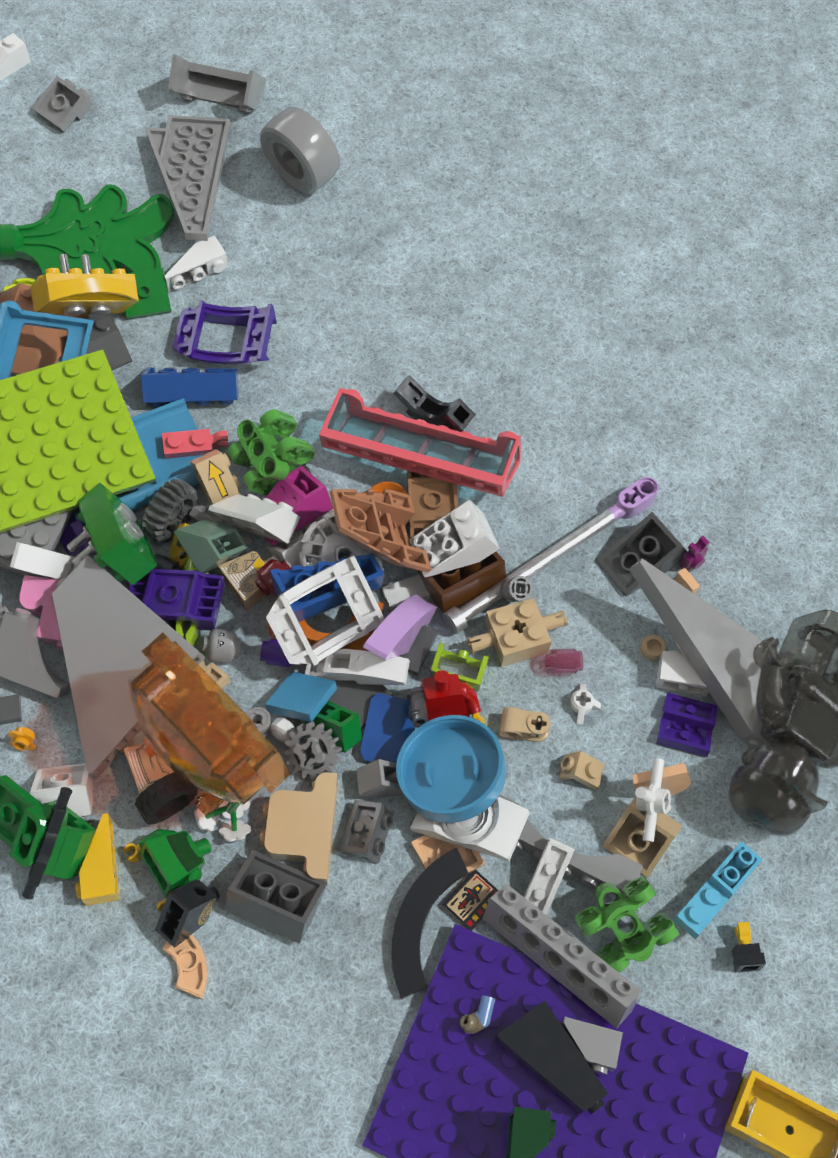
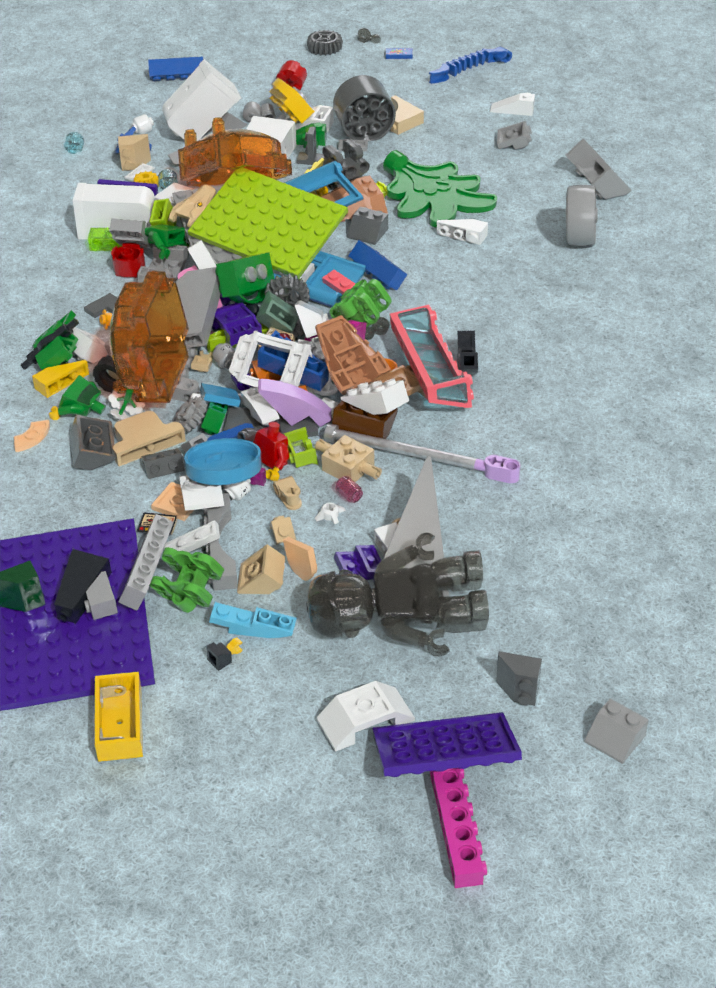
camera: 60 degrees right, 20 degrees down
yellow piece [30,254,139,316] -> none
green plate [125,268,172,320] -> none
light grey wing [145,115,231,241] -> none
black torso [155,879,220,948] -> none
dark purple wedge [173,300,277,364] -> none
tan brick [190,449,241,505] -> none
black tile [392,847,469,1000] -> none
arm [460,996,495,1034] -> none
light grey wheel [500,576,533,602] -> none
dark grey slope [597,512,687,596] -> none
white bar [635,758,671,842] -> none
light nougat tile [674,568,700,595] -> none
magenta plate [679,536,710,571] -> none

